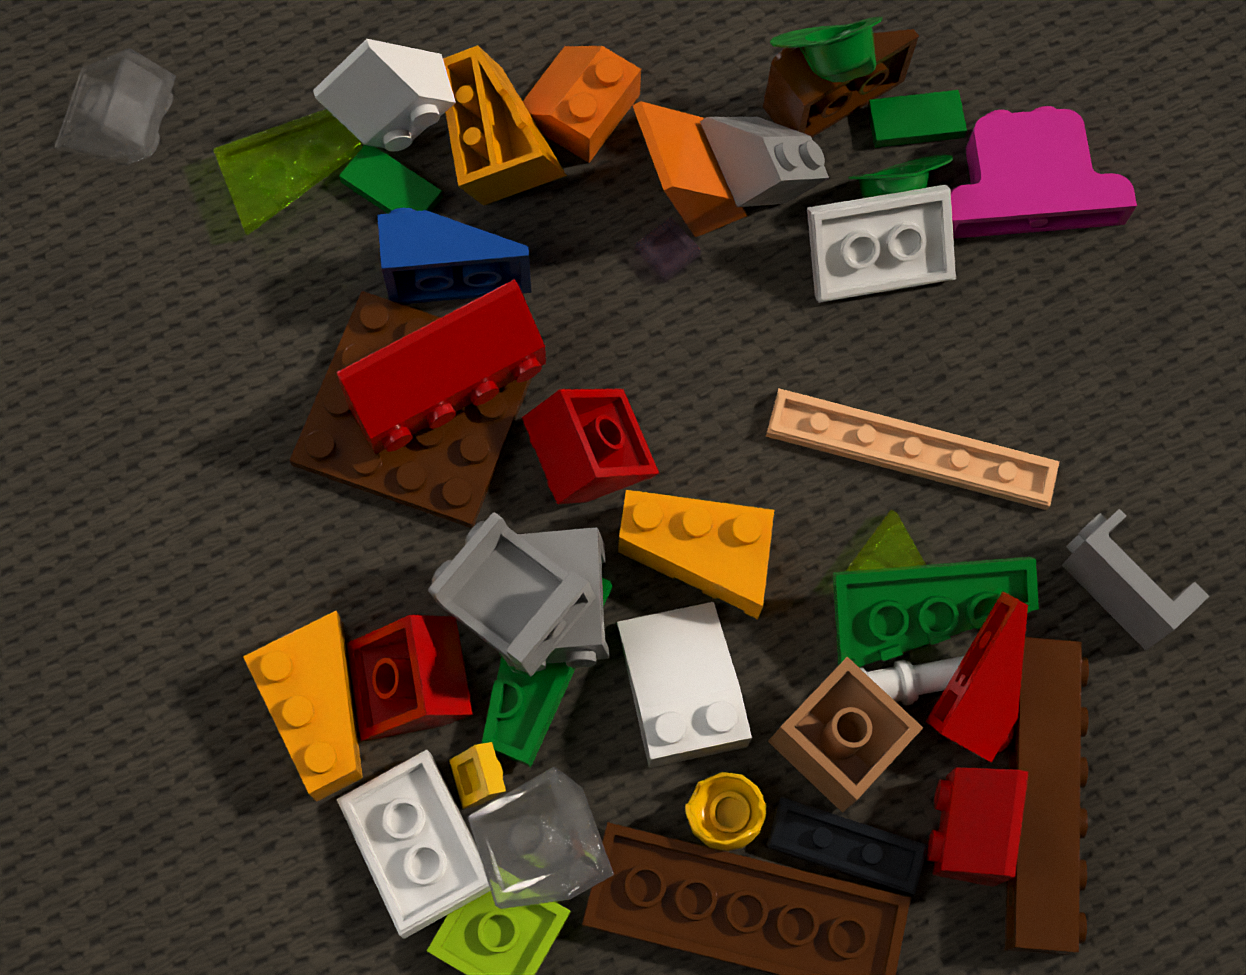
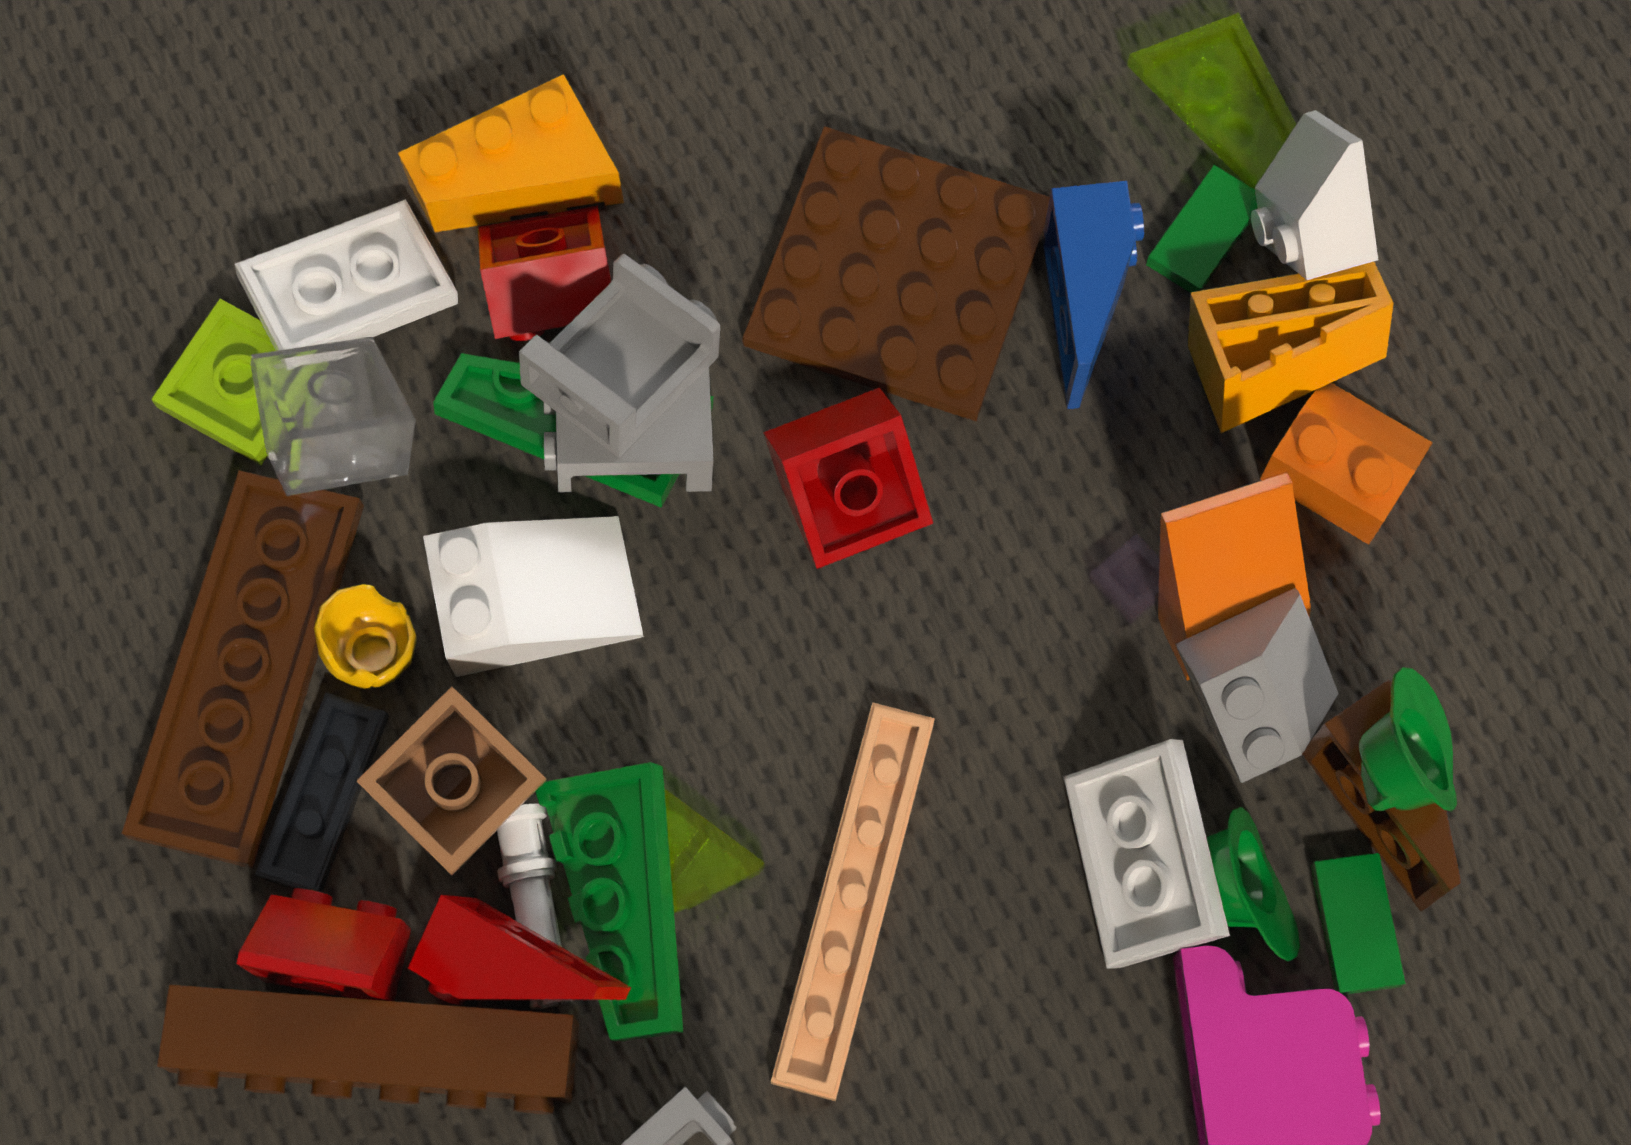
camera: 95 degrees right, 0 degrees up
red slope [336,279,546,455] -> none
yellow plate [449,742,506,809] -> none
light orange wedge [618,490,774,619] -> none

